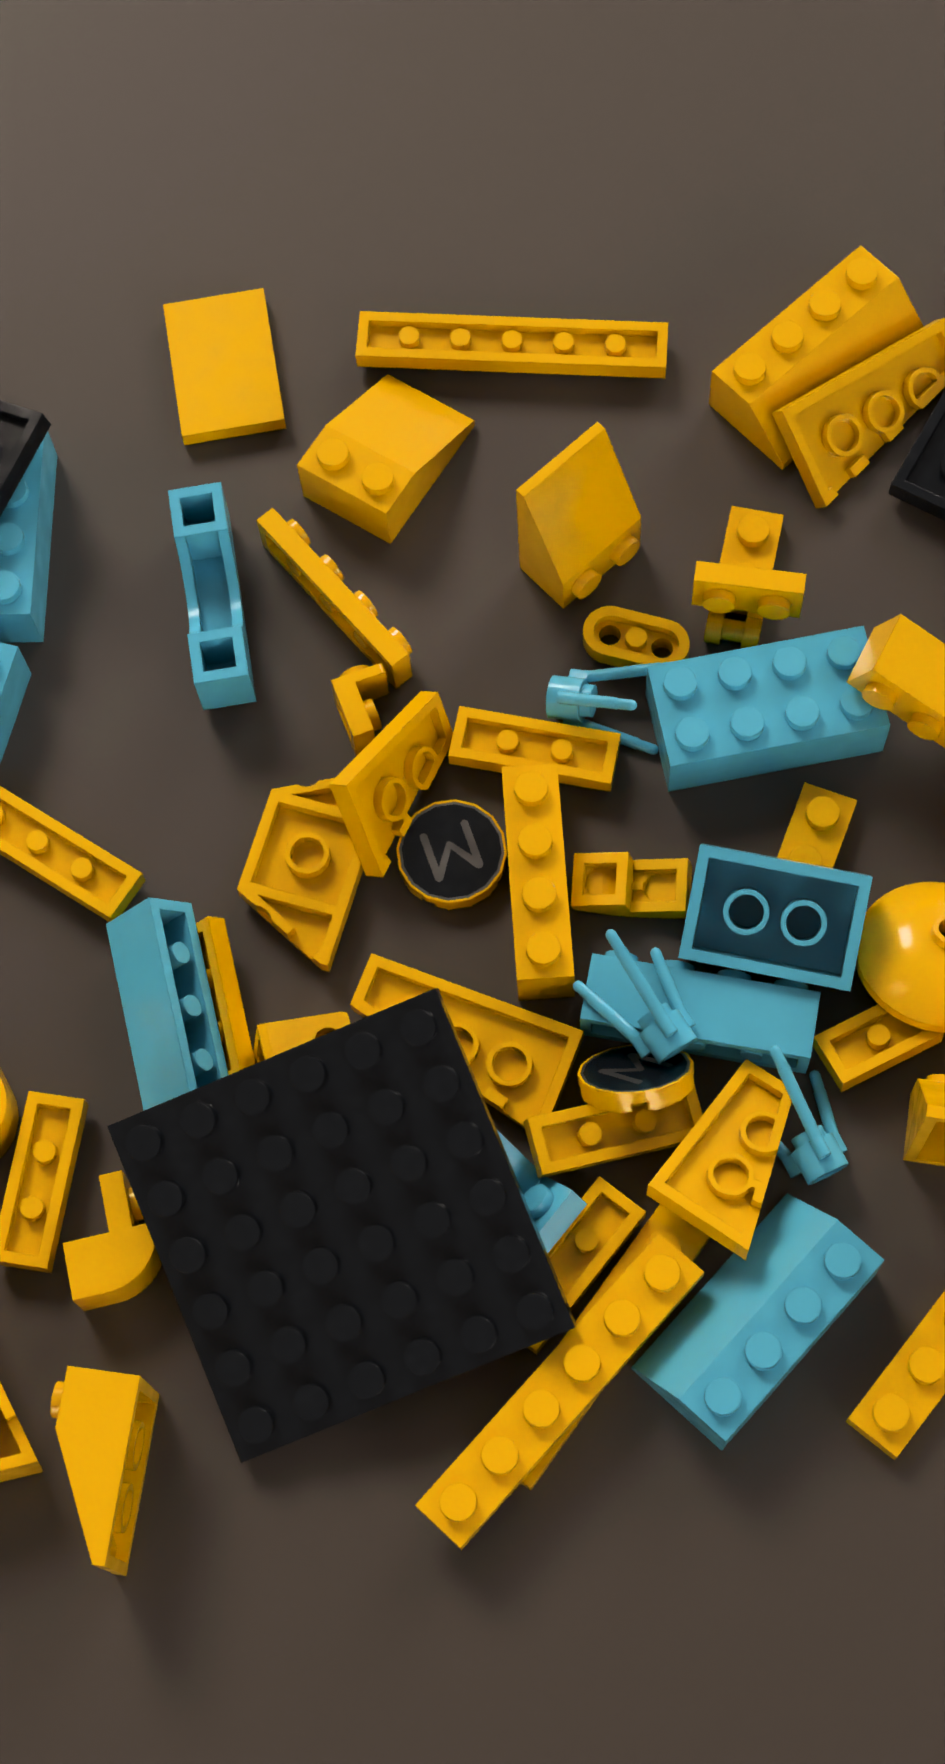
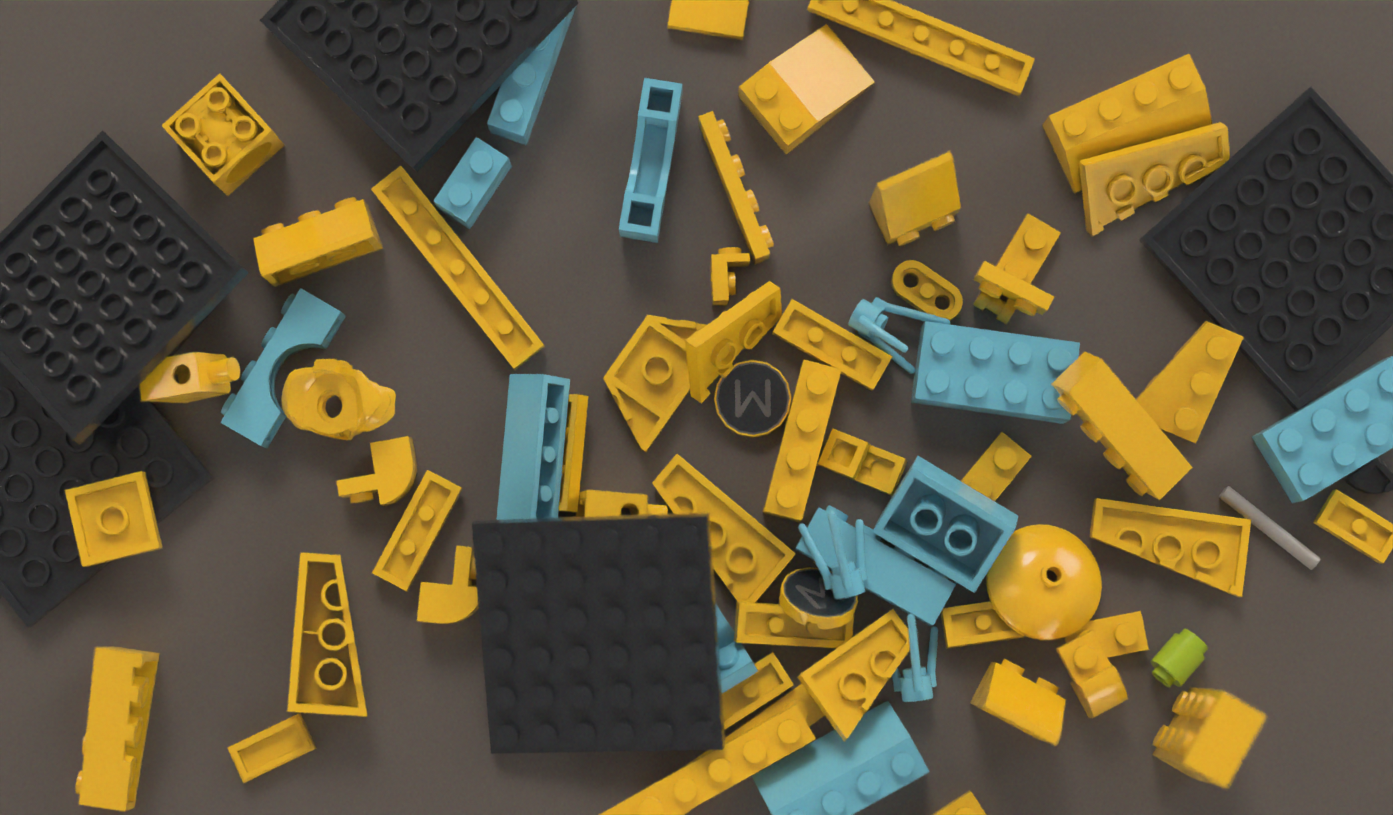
camera: 10 degrees right, 15 degrees up
yellow slope [50,1366,160,1576] -> none

